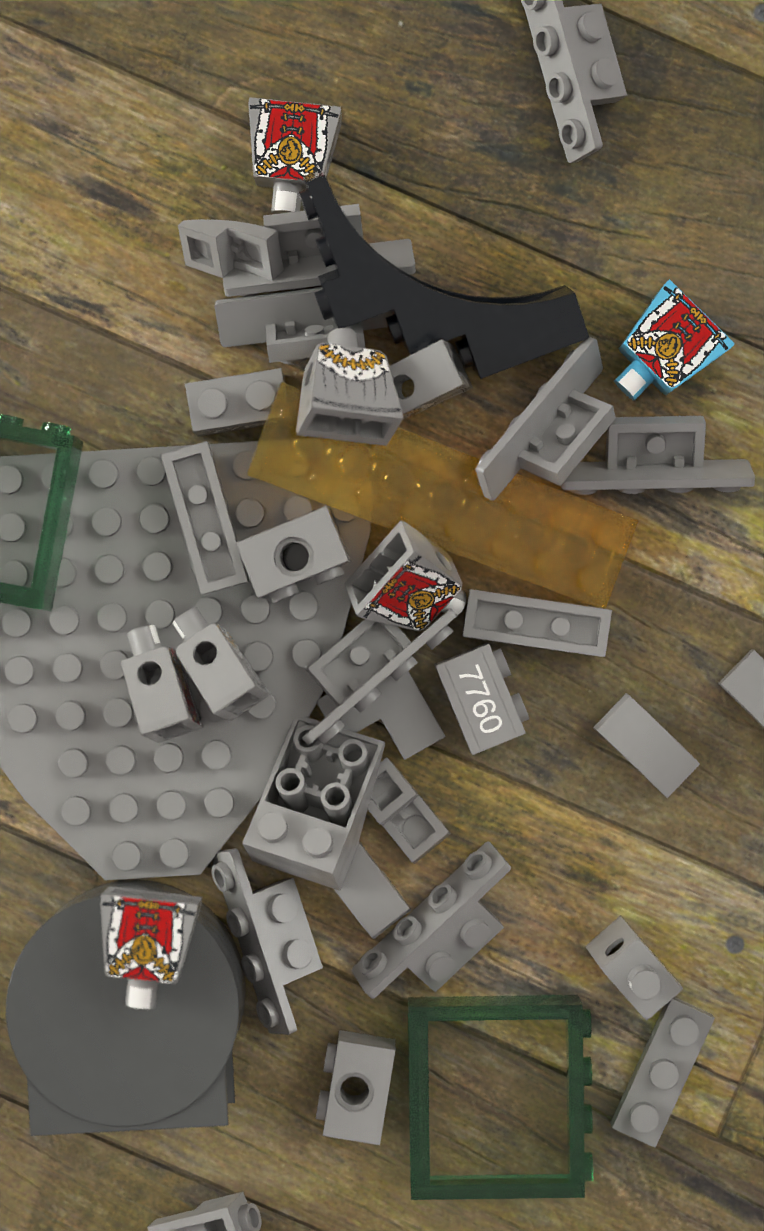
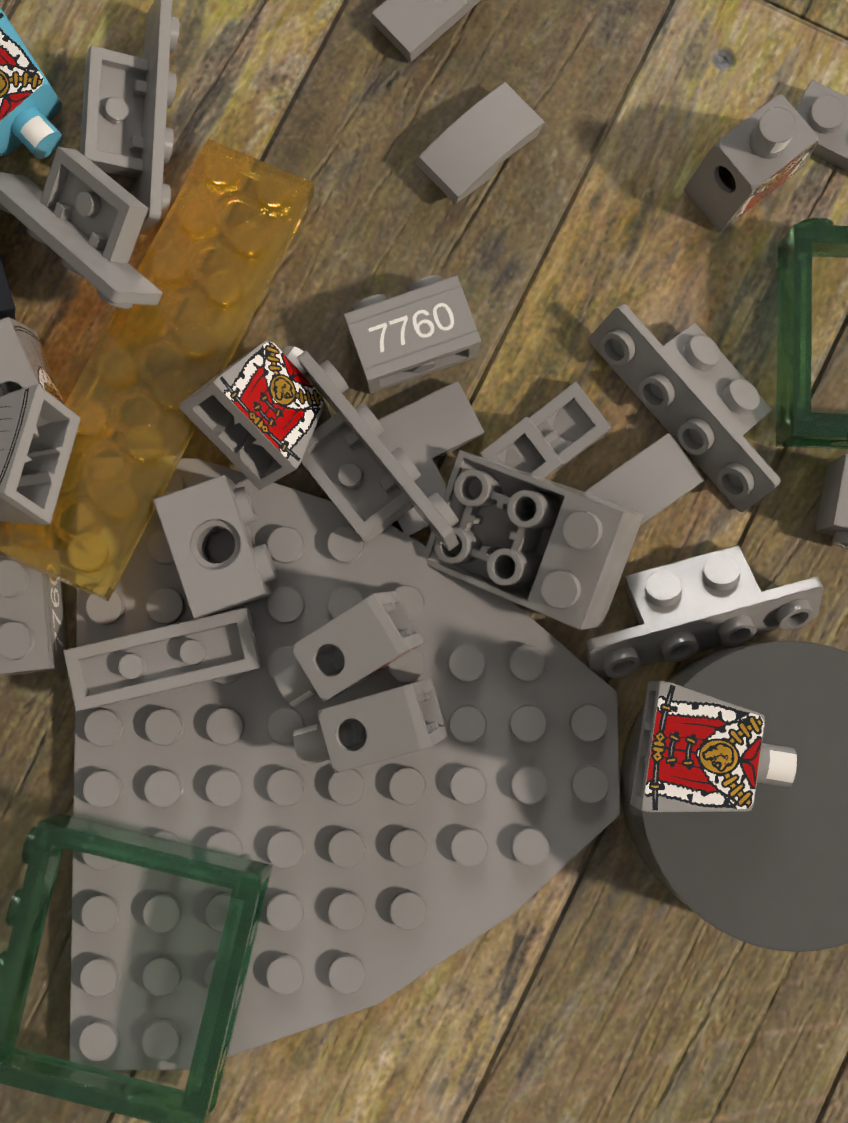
camera: 100 degrees left, 5 degrees down
light grey plate [462,589,612,657] -> none

